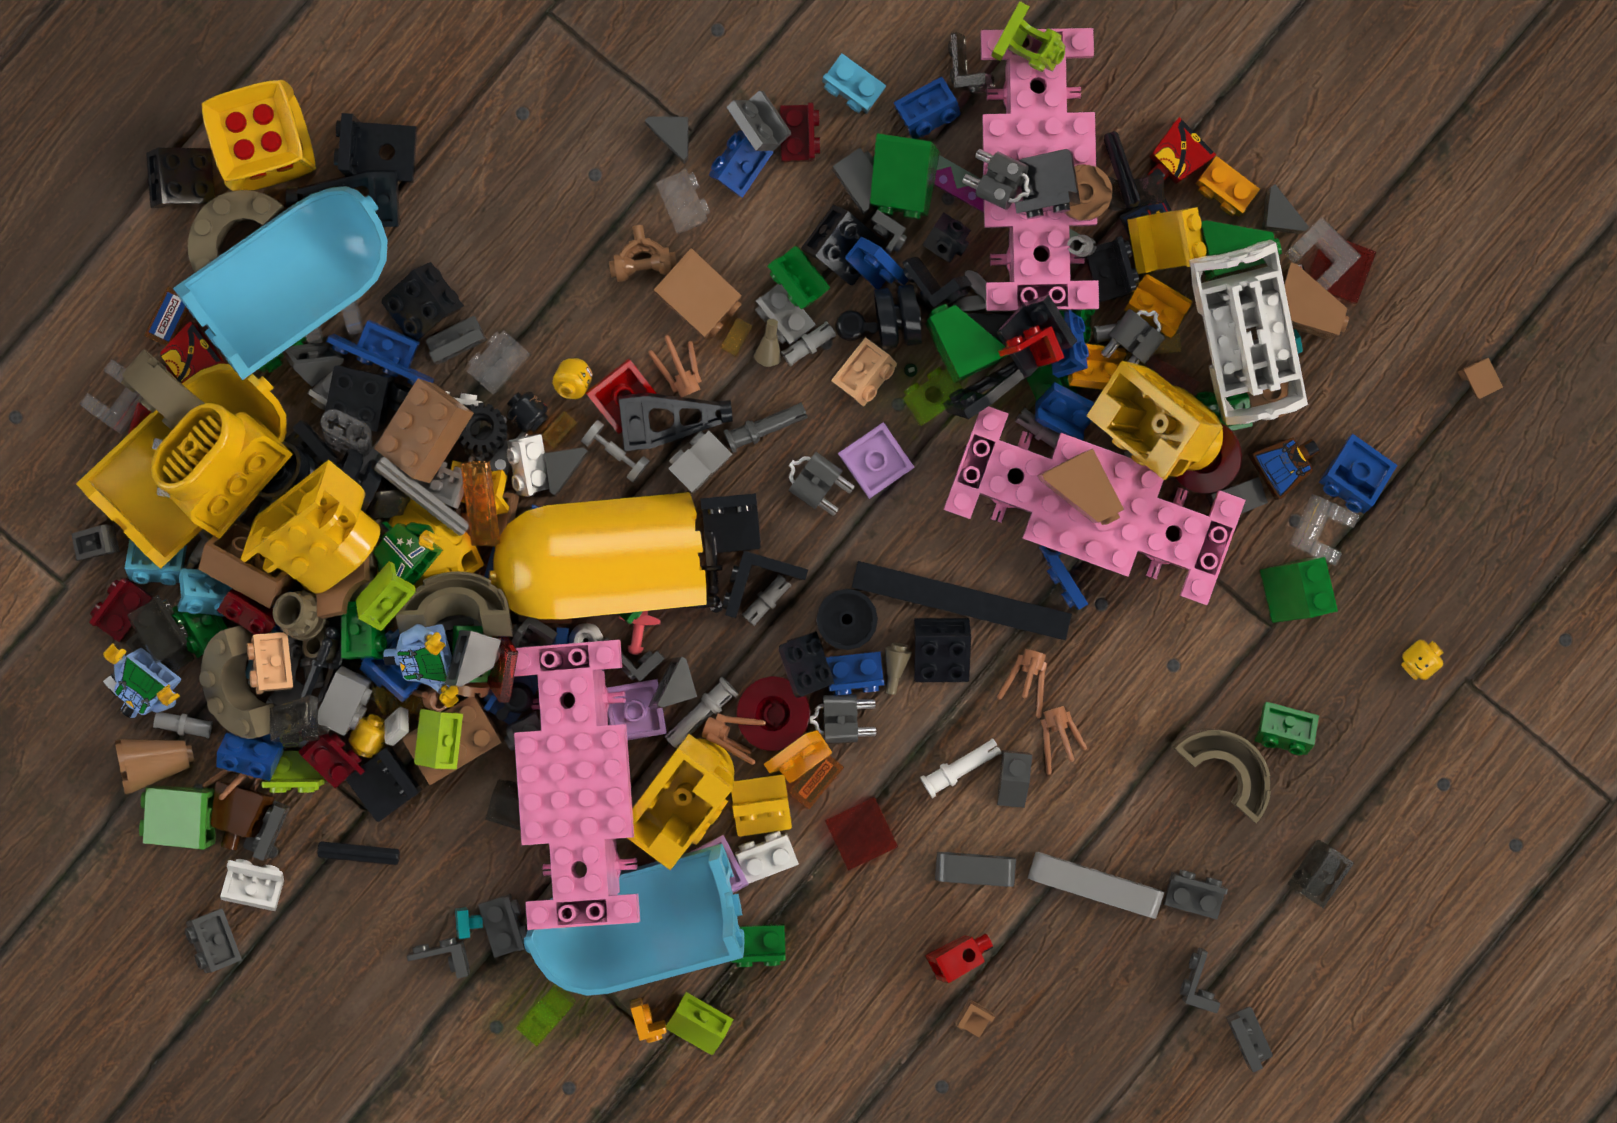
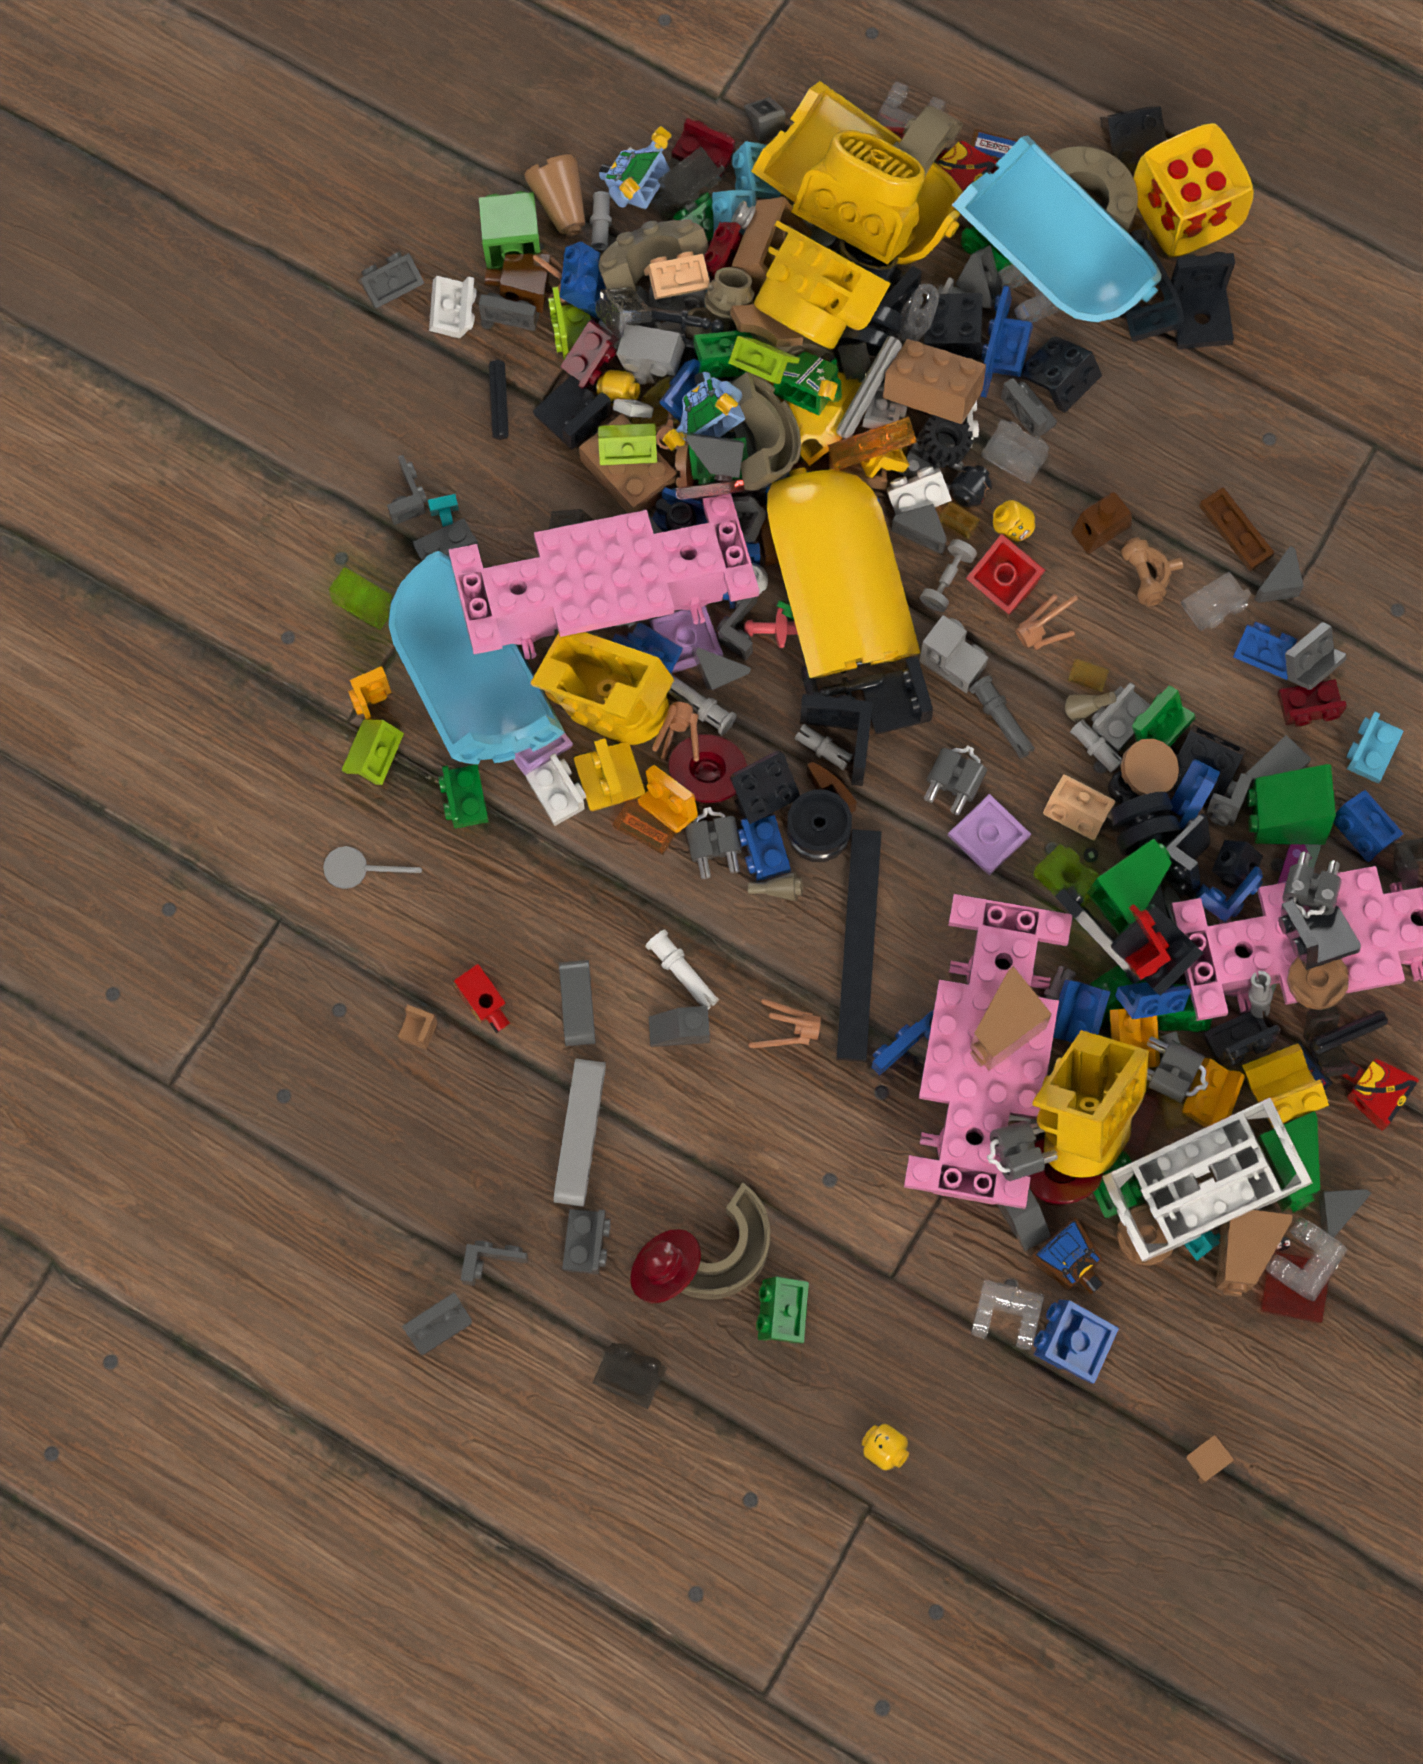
camera: 85 degrees right, 15 degrees down
black plate [619,393,733,451] -> none
medium nougat slope [654,248,742,339] -> none
clear red tile [825,797,898,871] -> none
black bracket [914,618,971,682] -> none
nougat plant [1040,706,1087,775] -> none
light orange bracket [1195,156,1260,217] -> none
green slope [1259,557,1338,623] -> none
none -> light grey piece [323,846,422,889]
none -> blue bracket [612,623,683,674]
none -> dark red hat [630,1229,701,1303]
none -> light grey bush [731,201,756,230]
none -> reddish brown slope [807,762,857,813]
none -> dark grey piece [987,1121,1058,1181]
none -> reddish brown torso [1071,492,1132,555]
none -> medium nougat tile [1121,739,1179,796]
none -> blue bracket [1196,866,1263,922]
none -> reddish brown plate [1199,487,1275,572]

